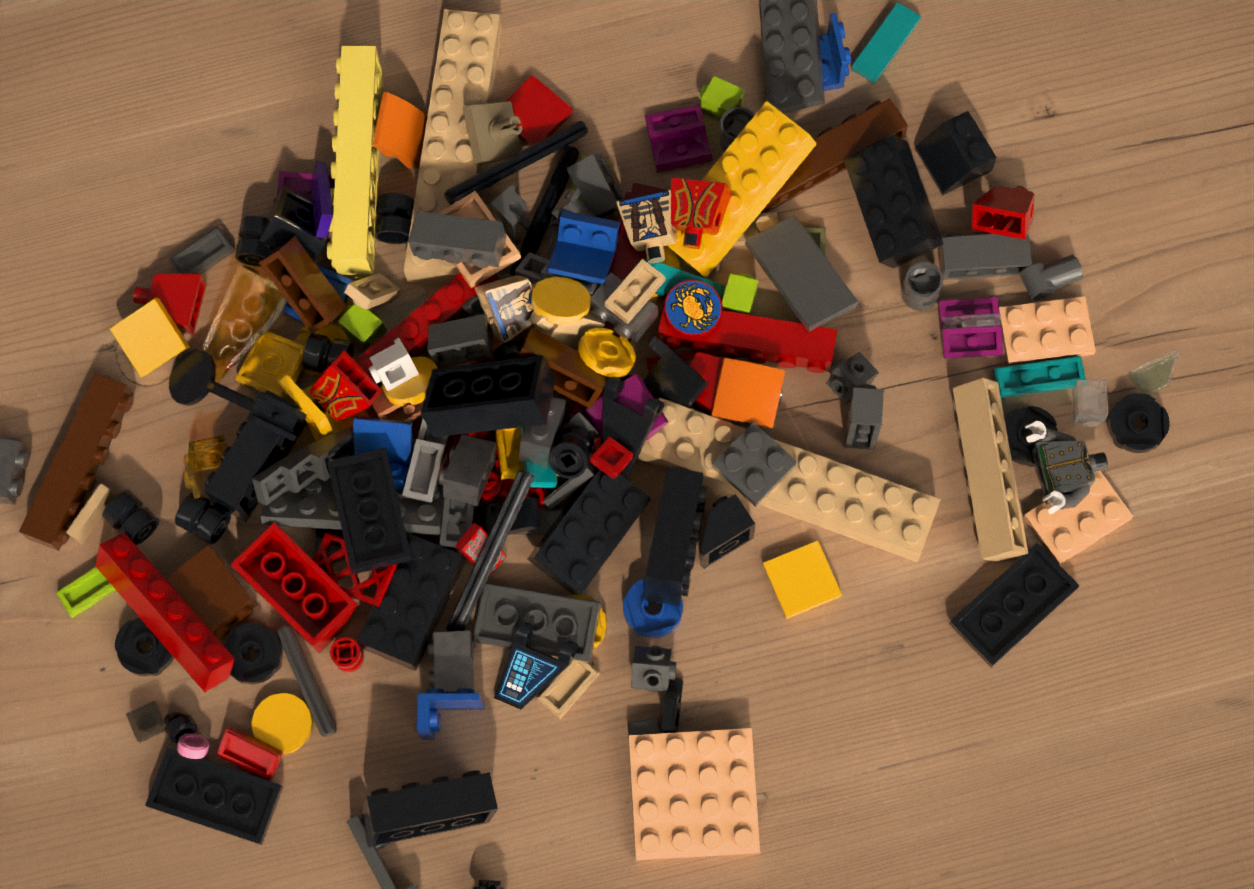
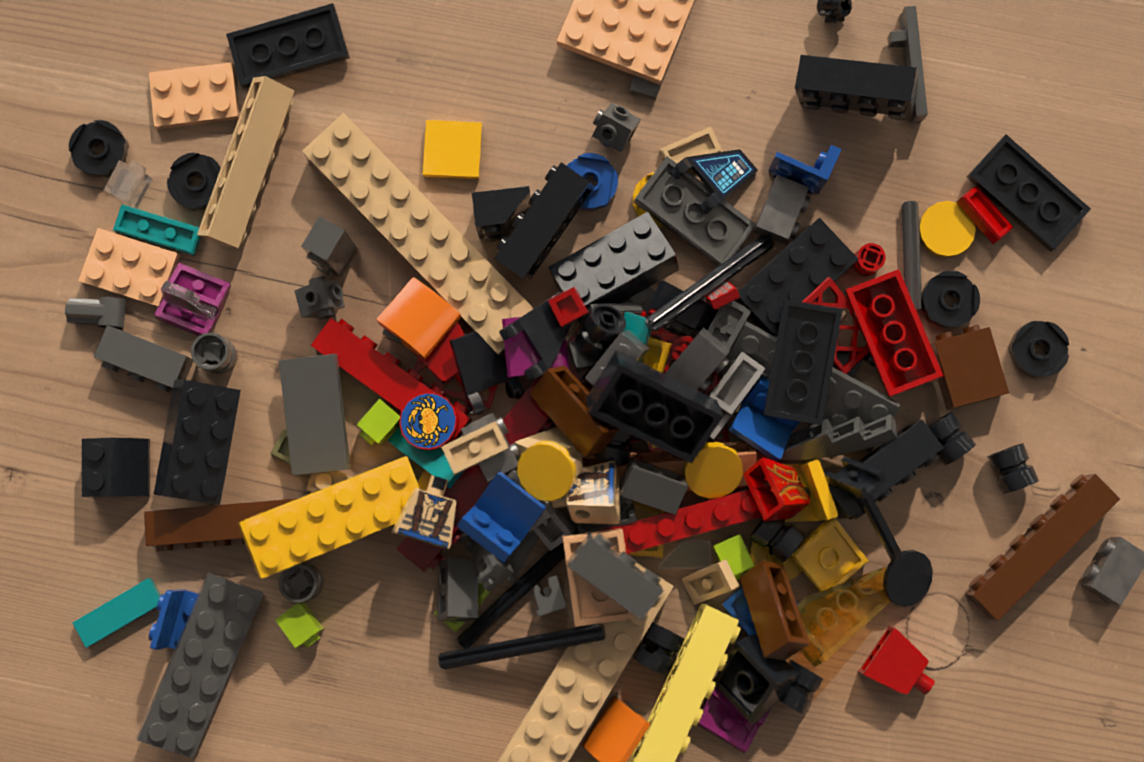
camera: 160 degrees left, 10 degrees up
lime tile [55,567,116,618] -> none
tan tile [67,484,116,545] -> none
red brick [95,533,235,693] -> none
yellow tile [110,298,190,378] -> none
clear smoke plate [126,701,166,743] -> none
black tile [164,712,197,743] -> none
dark grey tile [170,227,235,275] -> none
bright pink tile [177,733,209,759] -> none
clear yellow bracket [183,435,227,498] -> none
dark purple tile [311,161,333,238] -> none
white brick [368,338,419,391] -> none
dark tan tile [463,101,522,164] -> none
red tile [505,75,574,147] -> none
yellow tile [578,327,636,378] -> none
magenta slope [645,105,713,172] -> none
black tile [661,678,684,733] -> none
torso [671,178,732,249] -> none
dark grey plate [712,422,798,507] -> none
red torso [972,186,1035,240] -> none
dark grey torso [1025,421,1108,514] -> none
clear tile [1128,349,1180,395] -> none

